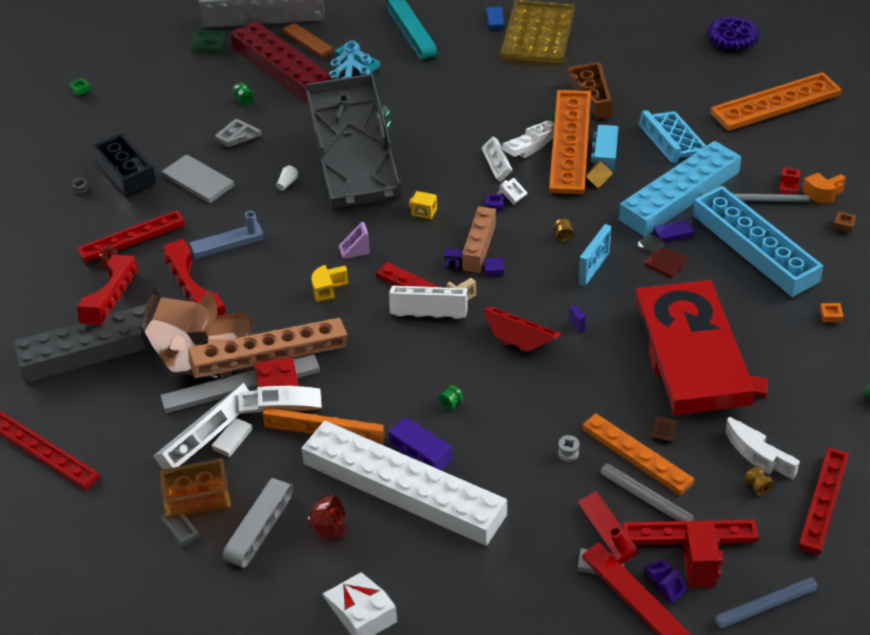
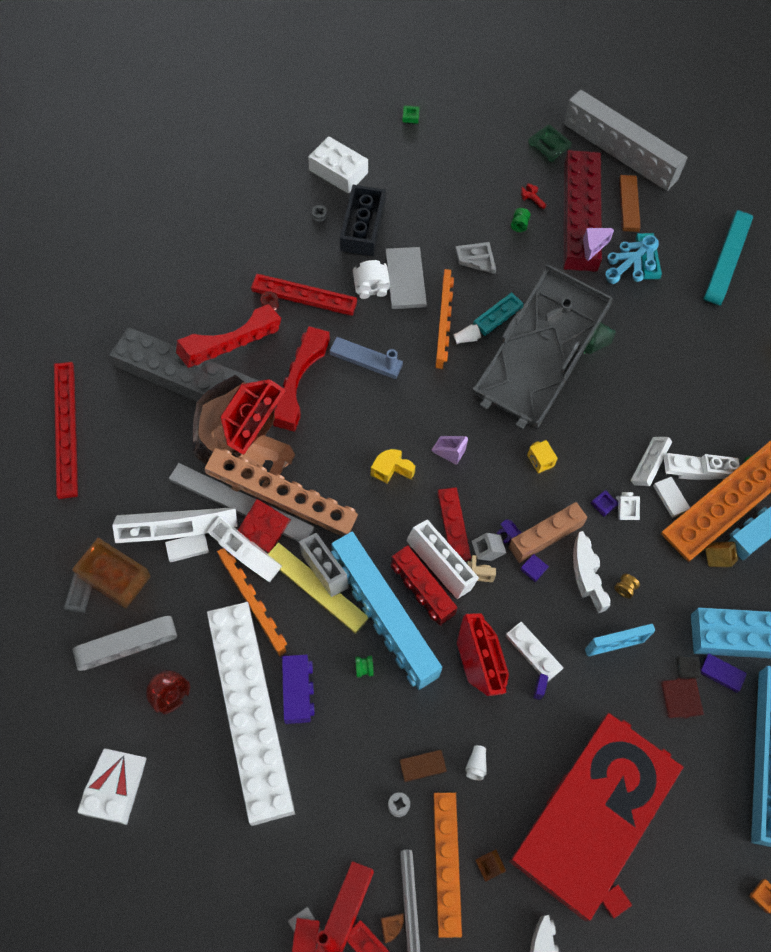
camera: 40 degrees right, 20 degrees up
none -> red wedge [220,379,286,455]
none -> light yellow tile [268,543,369,634]
none -> light grey brick [299,533,349,597]
none -> white brick [308,136,368,193]
none -> medium azure brick [331,531,442,691]
none -> white brick [353,260,390,299]
none -> dark orange tile [381,914,403,943]
none -> red brick [391,545,458,626]
none -> reddish brown tile [399,750,447,783]
none -> orange plate [435,269,454,369]
none -> white cone [465,745,486,780]
none -> light grey brick [472,533,506,561]
none -> teal plate [473,292,524,336]
none -> white plate [506,622,563,683]
none -> red bar [521,184,546,209]
none -> white slope [573,531,610,614]
none -> lavender slope [583,228,614,261]
none -> white tile [653,477,690,518]

